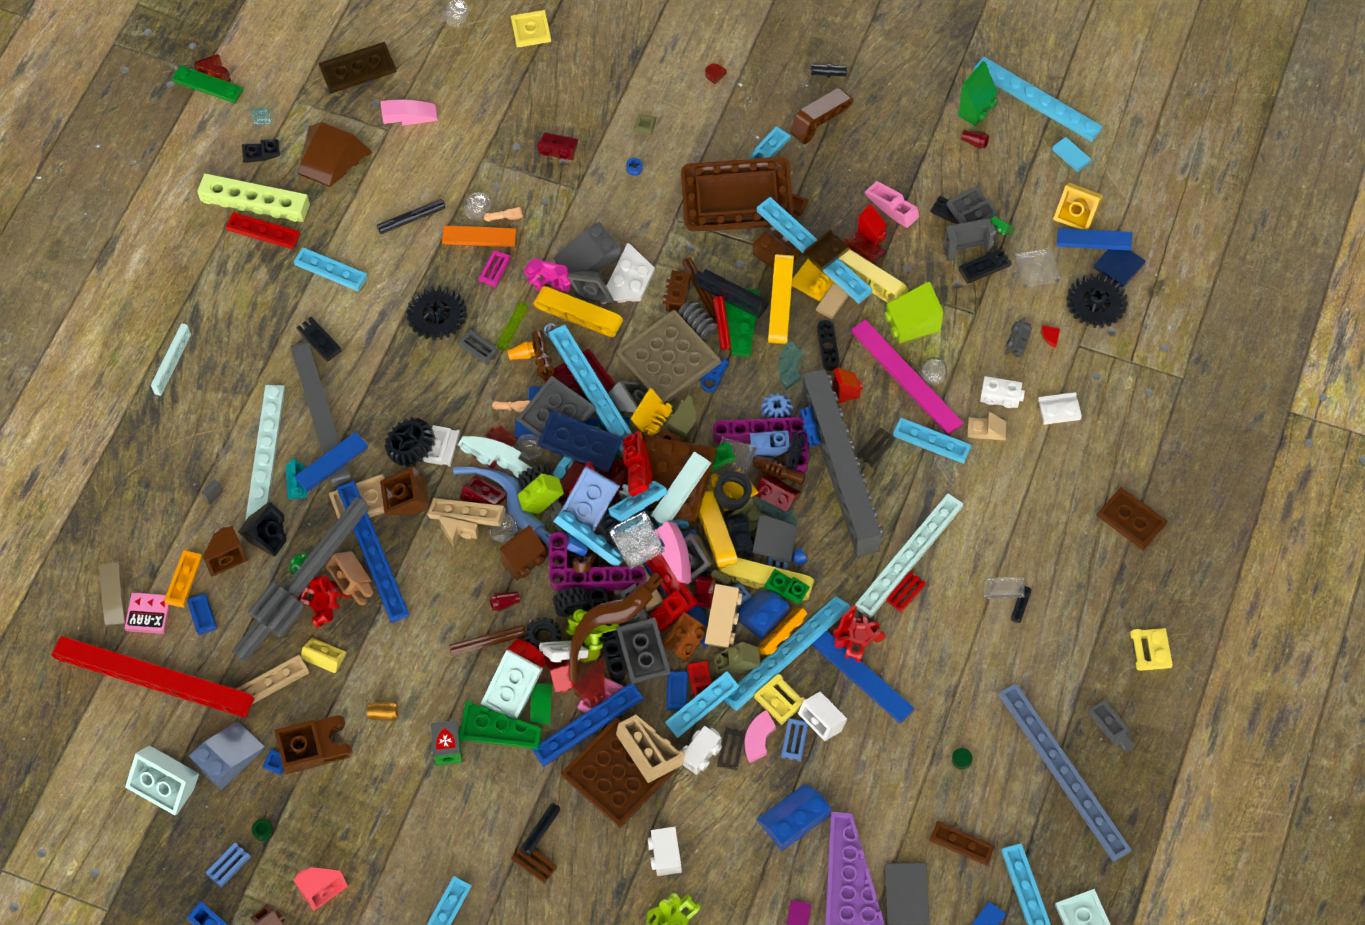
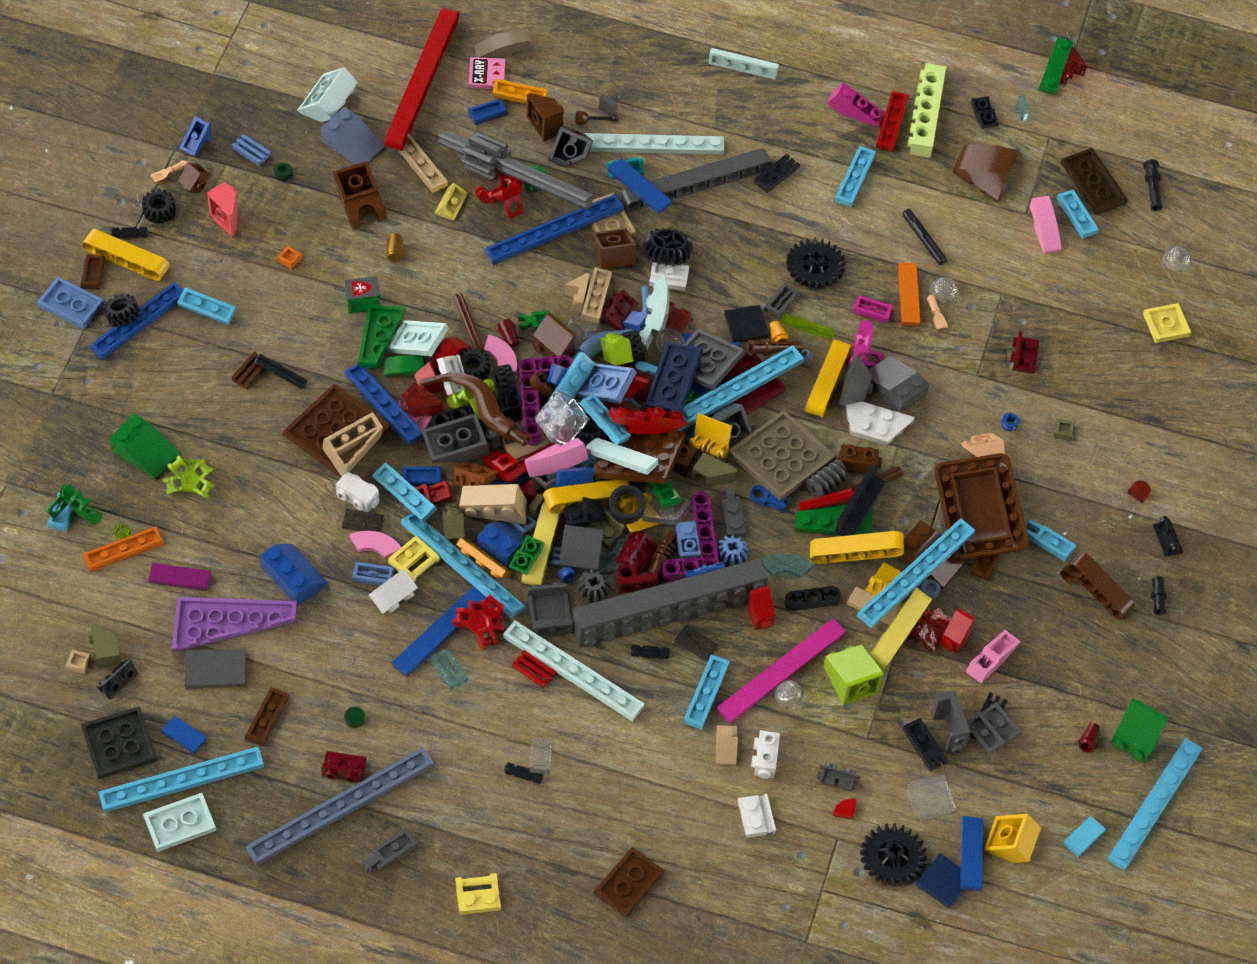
camera: 80 degrees right, 5 degrees down
medium nougat hinge [325,551,373,605] -> none
light nougat piece [492,401,531,413] -> none
white brick [647,827,682,876] -> none
black pin [785,432,805,471] -> none
dark brown plate [803,230,849,272] -> none
green plate [990,216,1016,236] -> none
none -> orange tile [277,245,303,270]
none -> dark red bracket [321,751,367,783]
none -> clear light blue tile [430,648,468,690]
none -> bright pink tile [484,334,517,375]
none -> green plate [518,311,550,331]
none -> dark grey panel [527,583,573,637]
none -> blue tile [555,467,594,487]
none -> hinge [575,111,618,125]
none -> dark grey gear [577,569,610,603]
none -> dark red plate [617,563,658,594]
none -> tile [623,311,648,330]
none -> black axle [631,645,670,659]
none -> dark grey hinge [721,487,746,538]
none -> black tile [724,305,769,343]
none -> dark pink slope [827,82,885,127]
none -> light nougat slope [962,433,1005,457]
none -> medium azure plate [1057,190,1099,239]
none -> black pin [1143,159,1162,211]
none -> black hinge [1152,516,1183,557]

